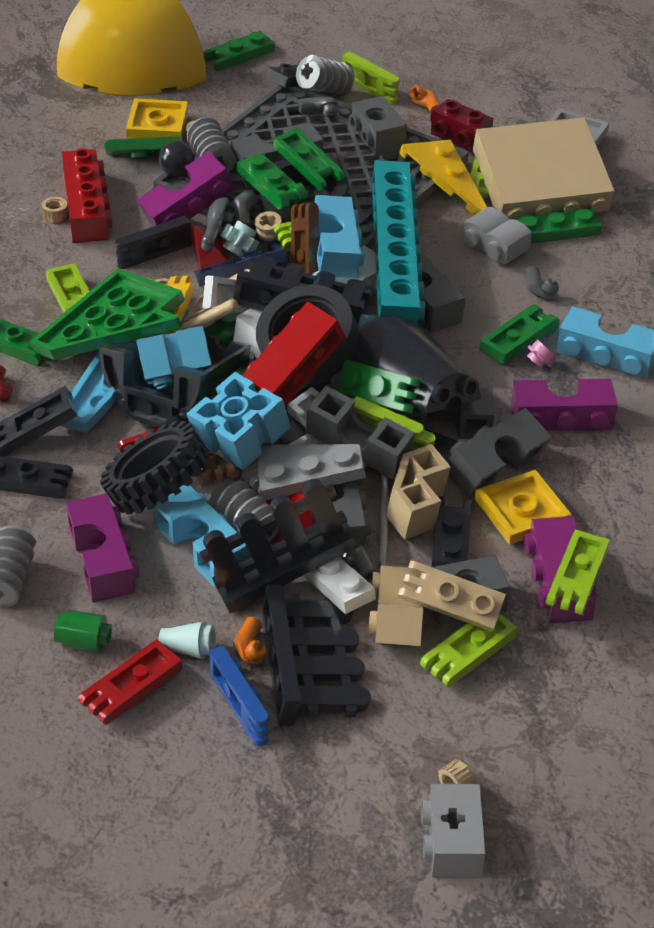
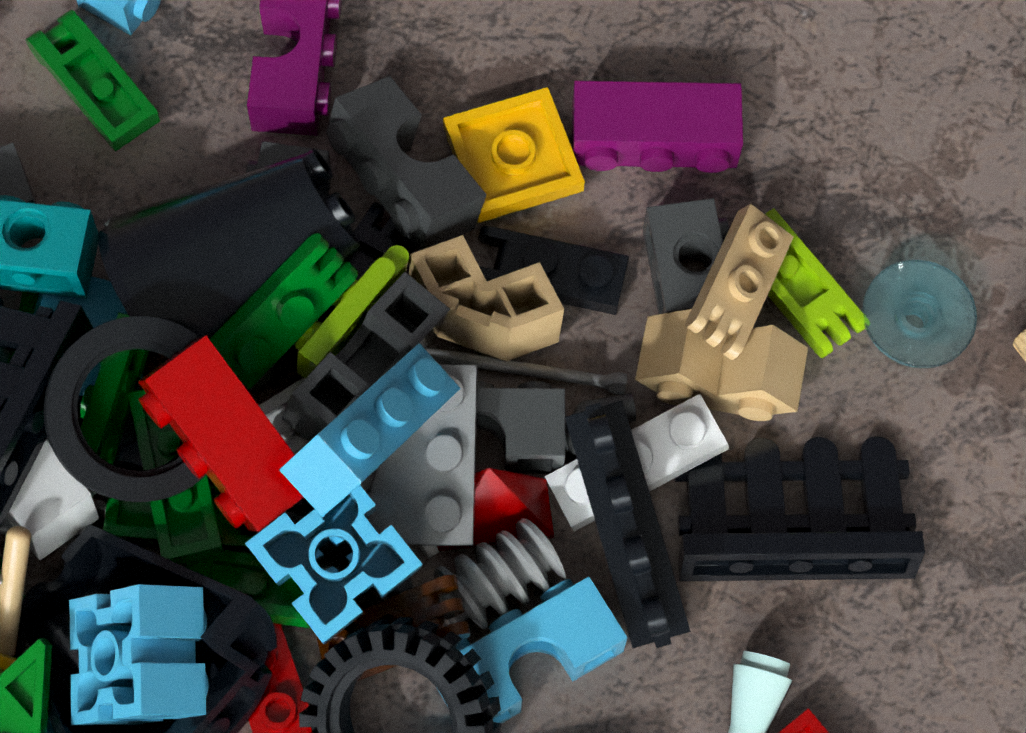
camera: 85 degrees left, 25 degrees up
blue hinge [209,646,268,746] -> none
orange arm [233,617,267,665] -> none
bright pink plate [527,339,556,368] -> none
lime hinge [546,529,610,615] -> none
none -> medium azure arch [279,343,461,517]
none -> clear light blue dish [862,260,977,368]

